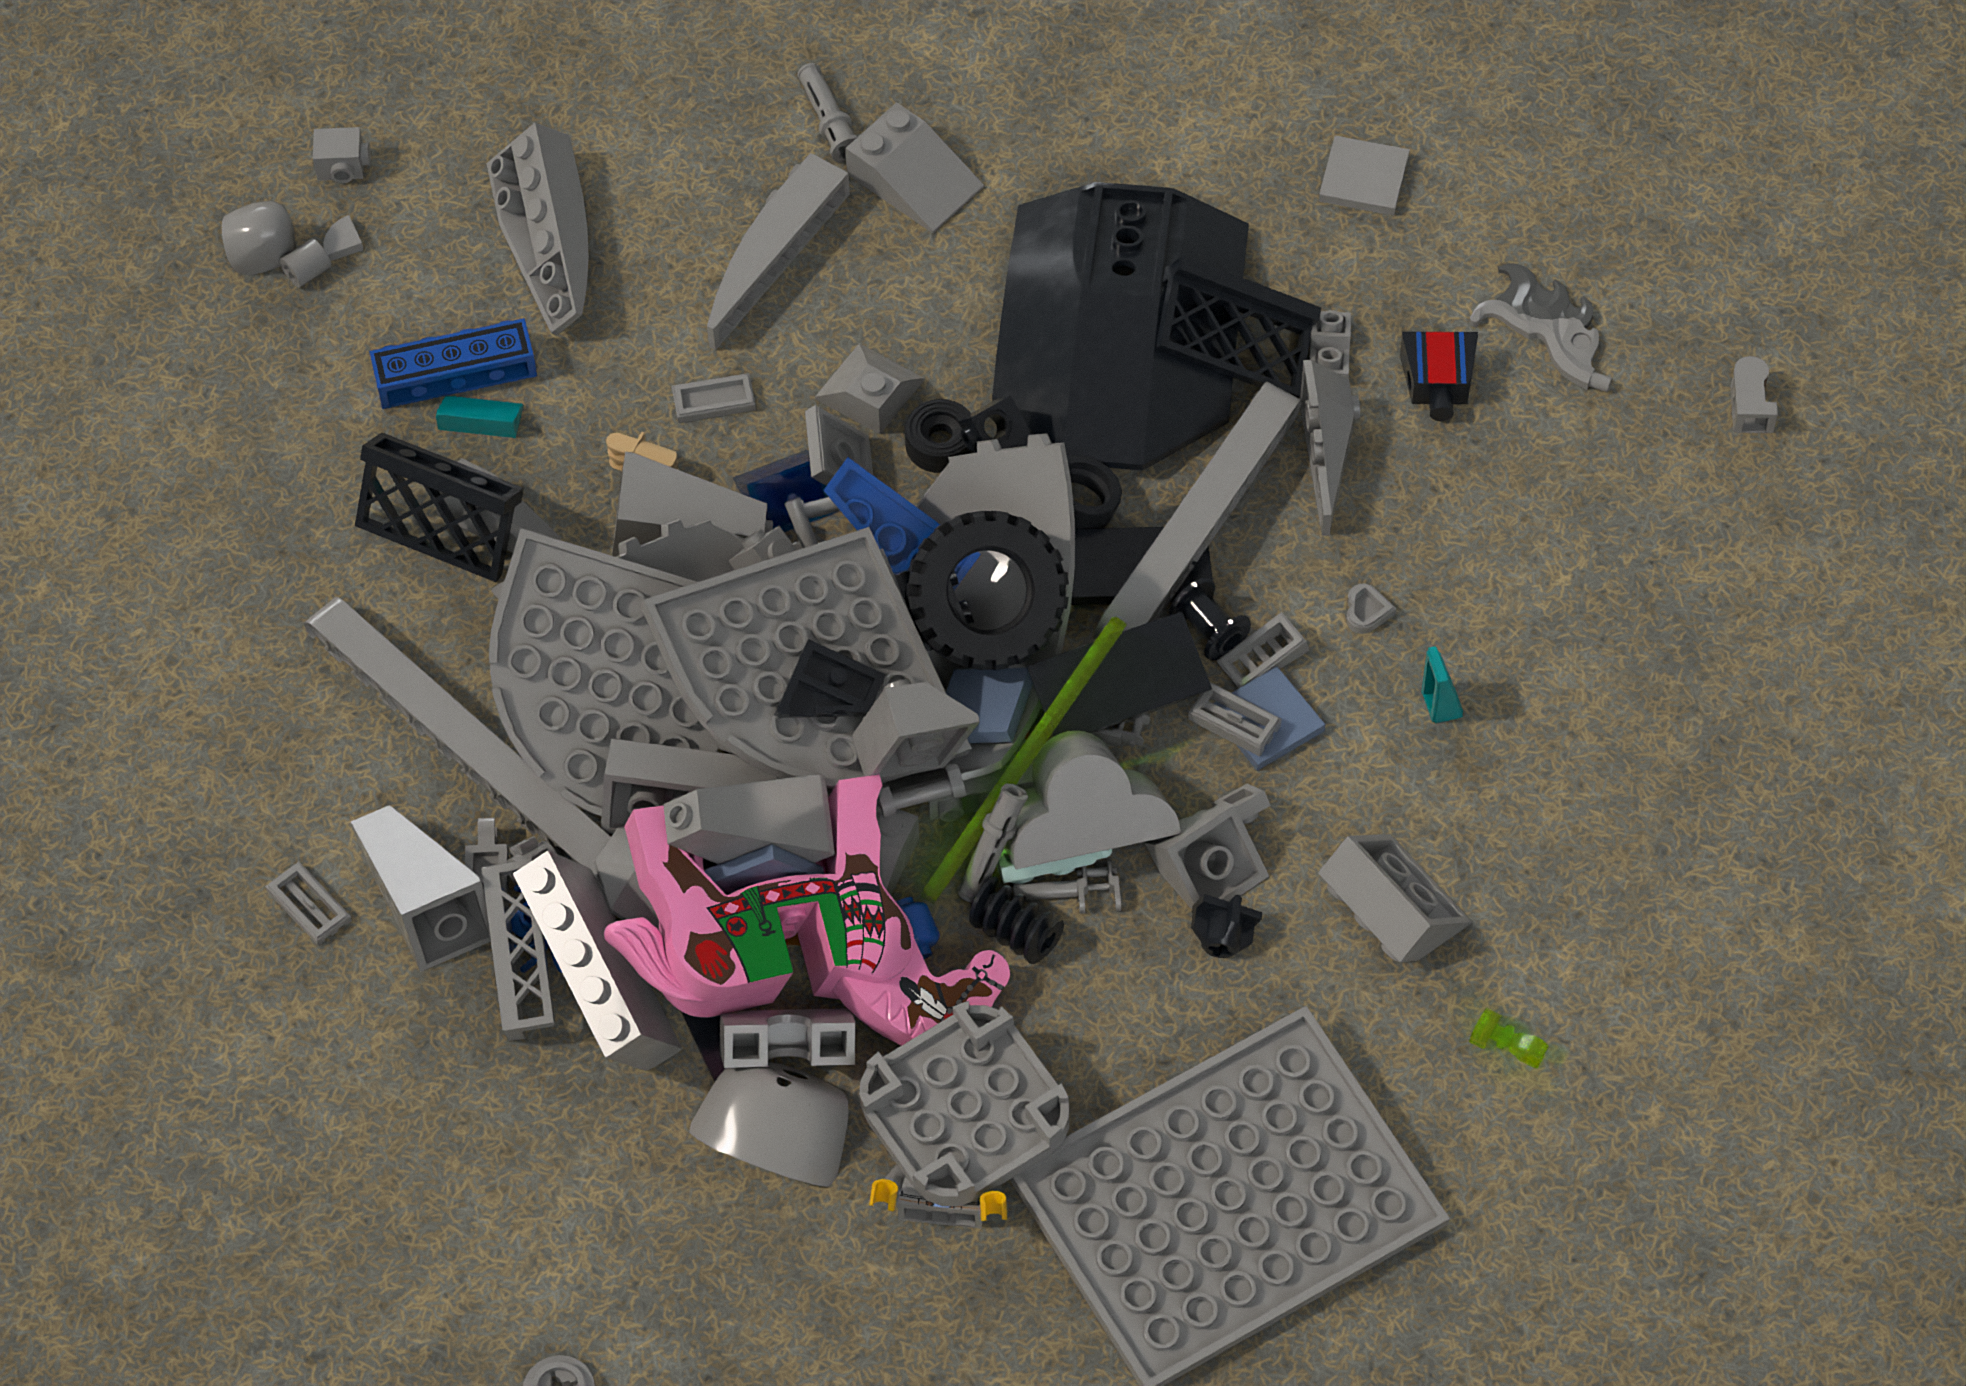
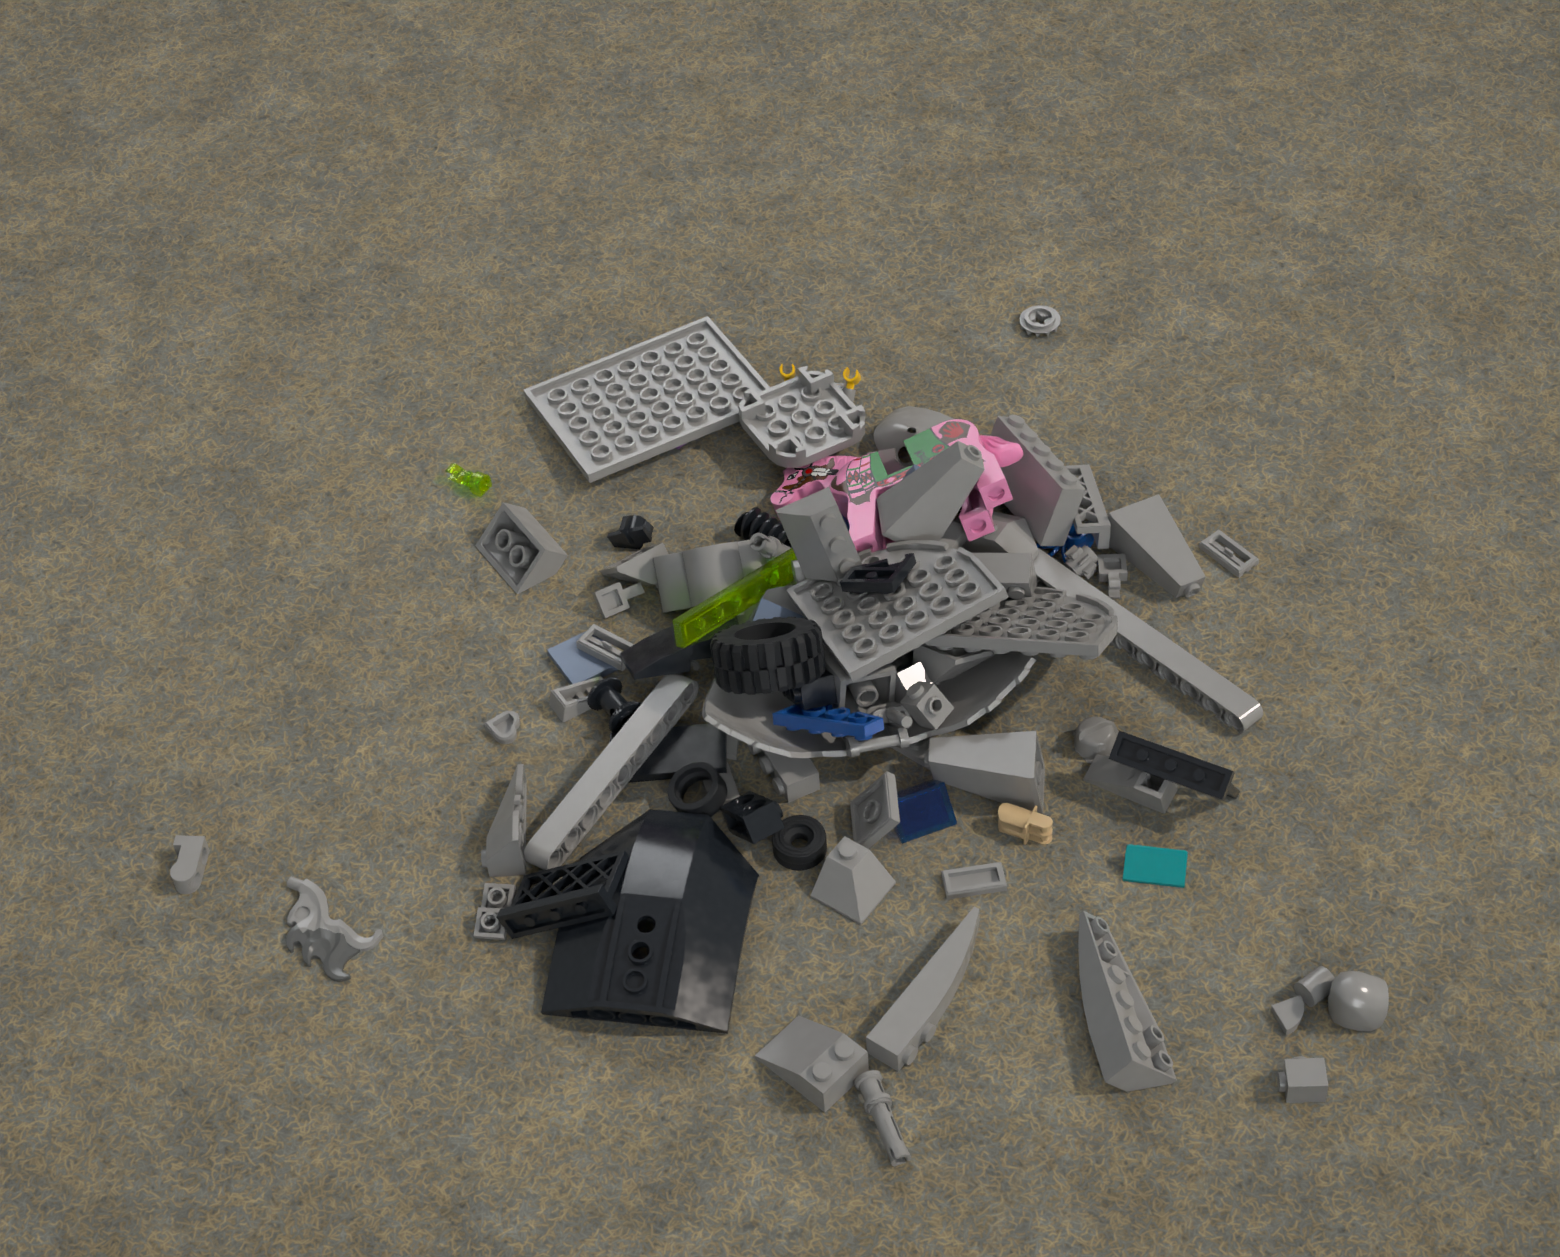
camera: 175 degrees left, 10 degrees down
blue brick [369,318,537,409] -> none
light grey tile [1319,136,1410,216] -> none
torso [1400,332,1478,421] -> none
teal slope [1421,646,1463,724] -> none

